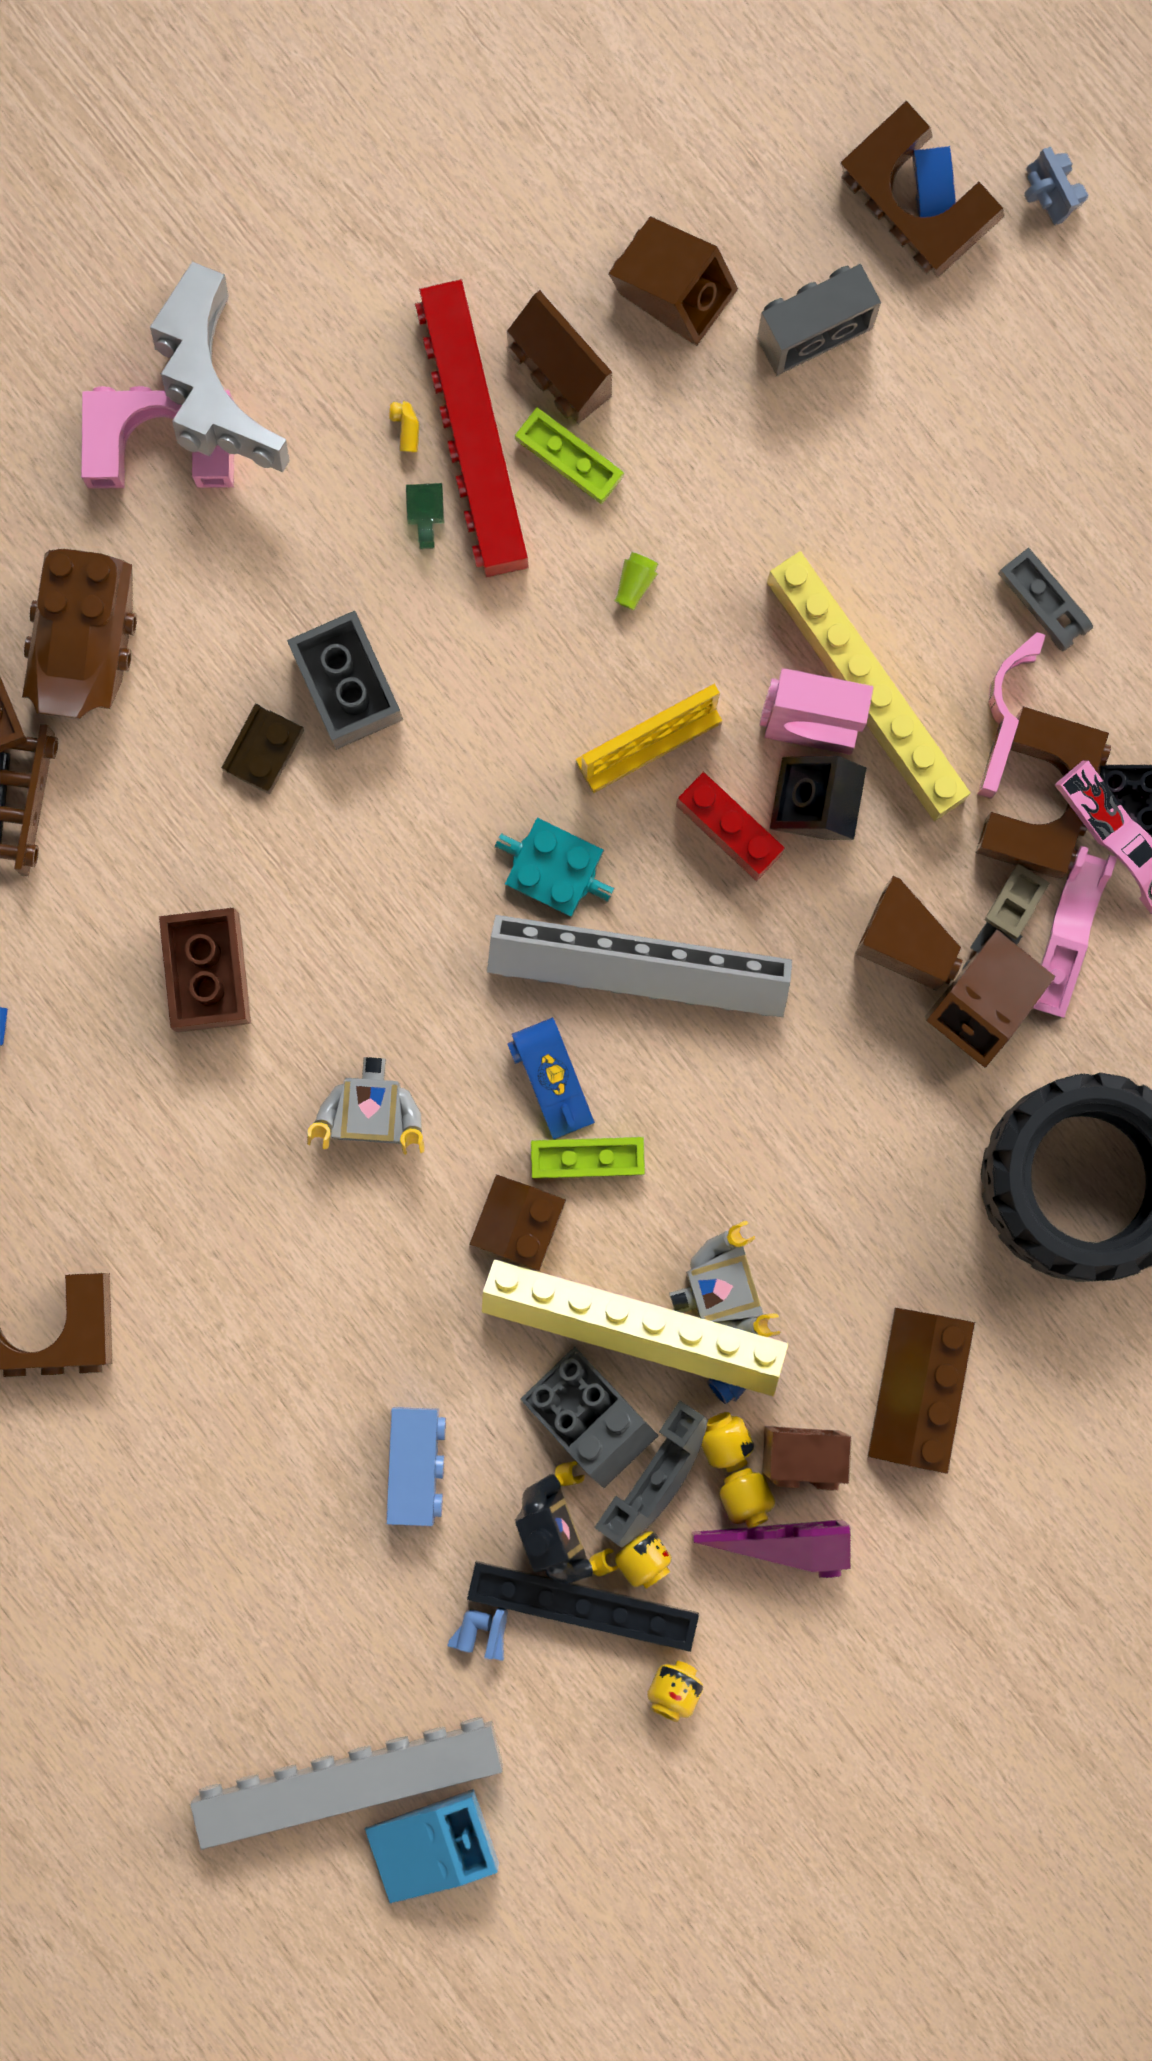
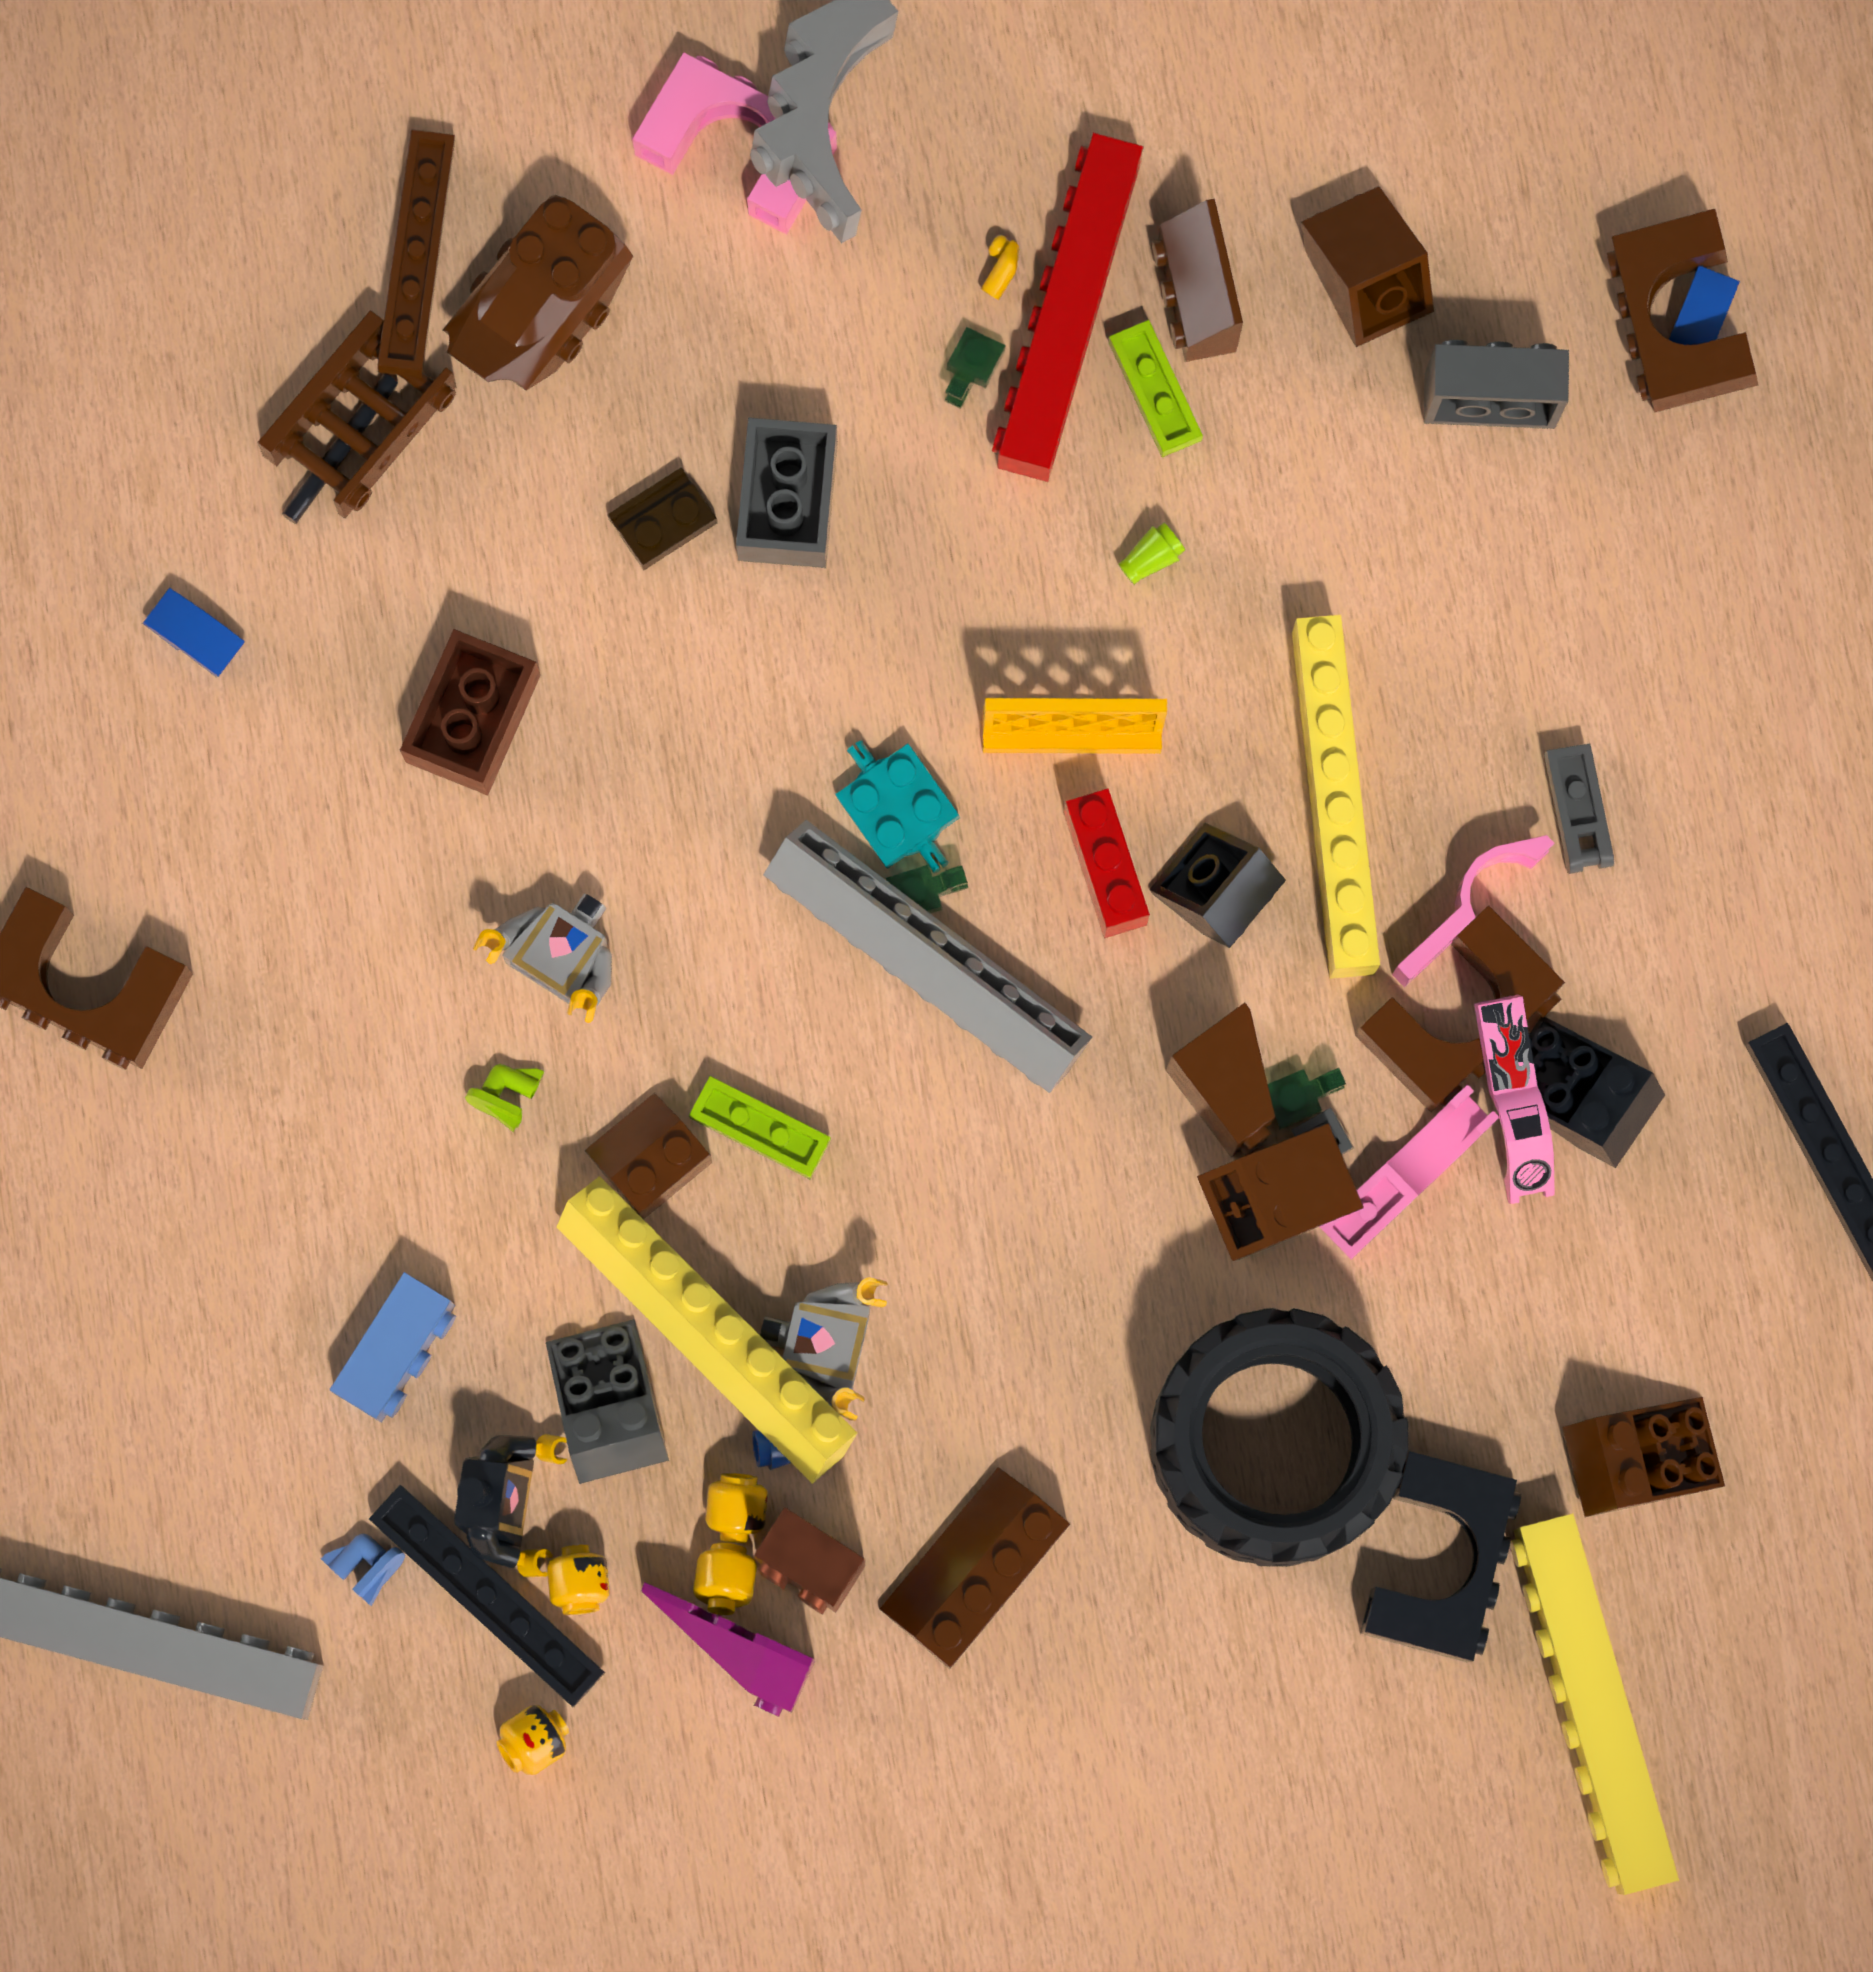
camera: 25 degrees right, 5 degrees down
dark azure slope [365,1789,499,1903] -> none
blue door [507,1017,595,1139] -> none
dark grey slope [594,1401,708,1547] -> none
bright pink arch [759,668,874,755] -> none
dark tan slope [984,863,1050,940] -> none
sand blue hips [1024,147,1089,225] -> none
none -> lime piece [465,1064,544,1132]
none -> clear green plate [886,864,968,914]
none -> clear green plate [1268,1068,1346,1130]

